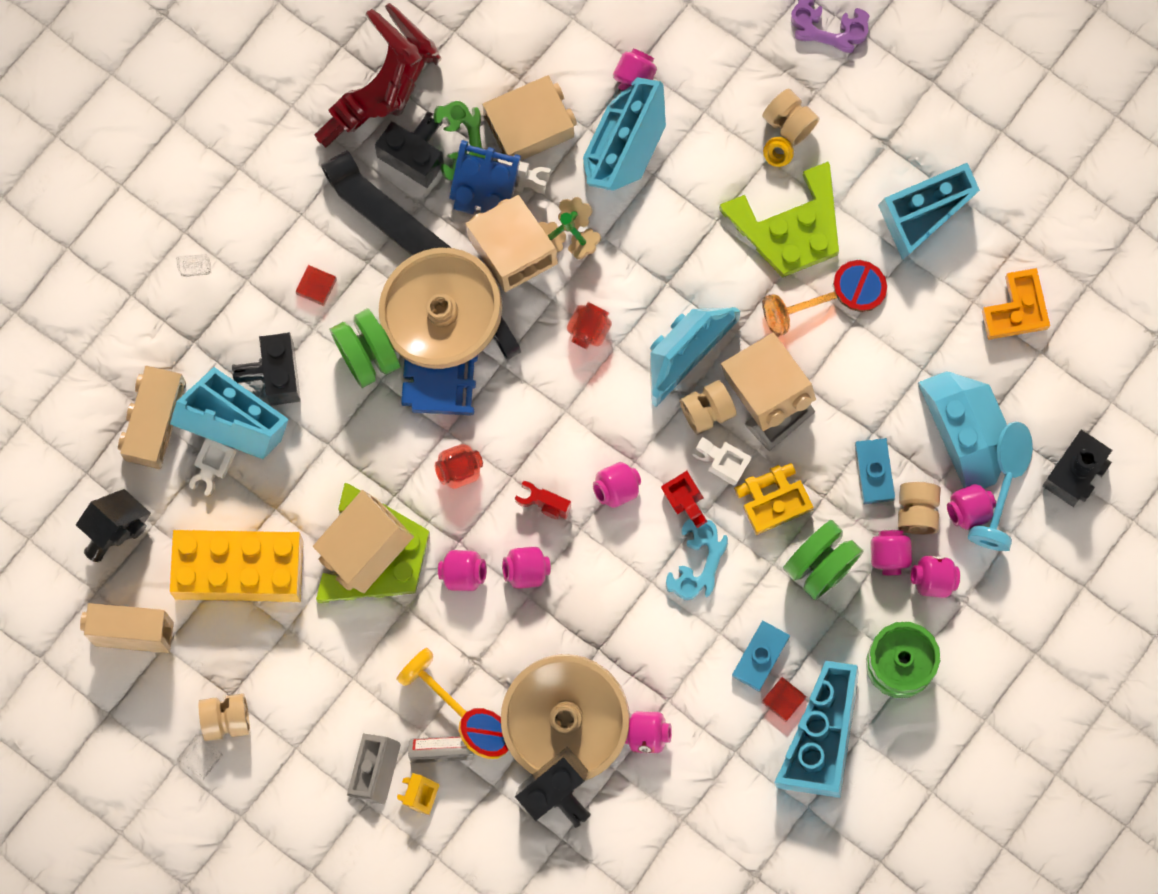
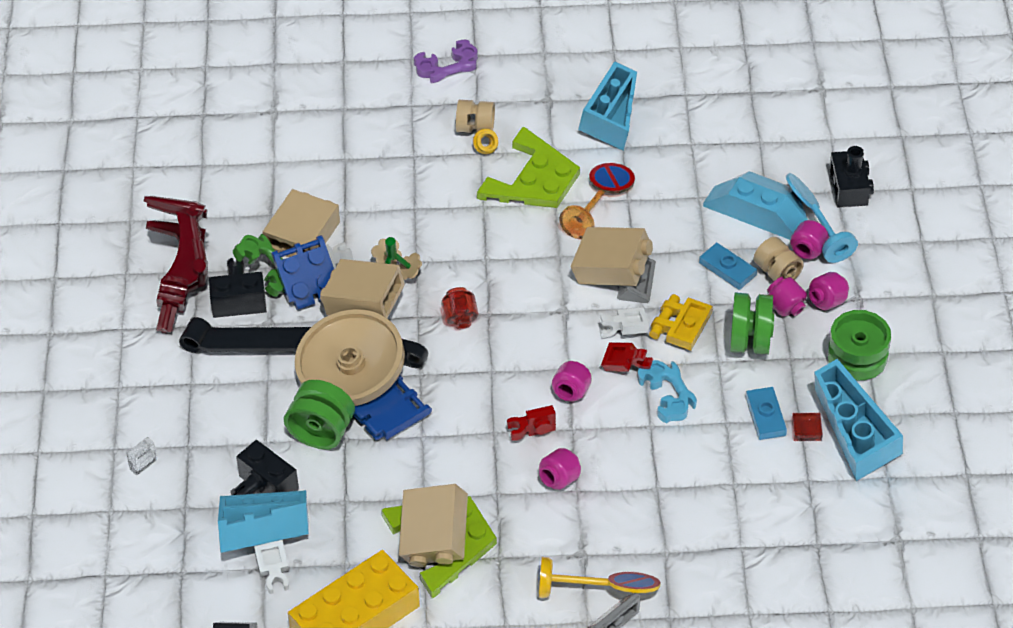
camera: 40 degrees left, 25 degrees down
tan brick [118,366,186,469] -> none
clear red tile [295,265,337,306] -> none
clear red head [434,444,483,489] -> none
dark pink head [438,550,487,591] -> none
tan dish [501,654,630,781] -> none
black brick [515,746,591,828] -> none
medium azure wedge [583,77,666,191] -> none
dark pink head [613,48,657,91] -> none
dark pink head [625,711,672,753] -> none
medium azure wedge [650,307,741,407] -> none
tan wheel [679,380,737,435] -> none
light orange plate [982,268,1050,340] -> none

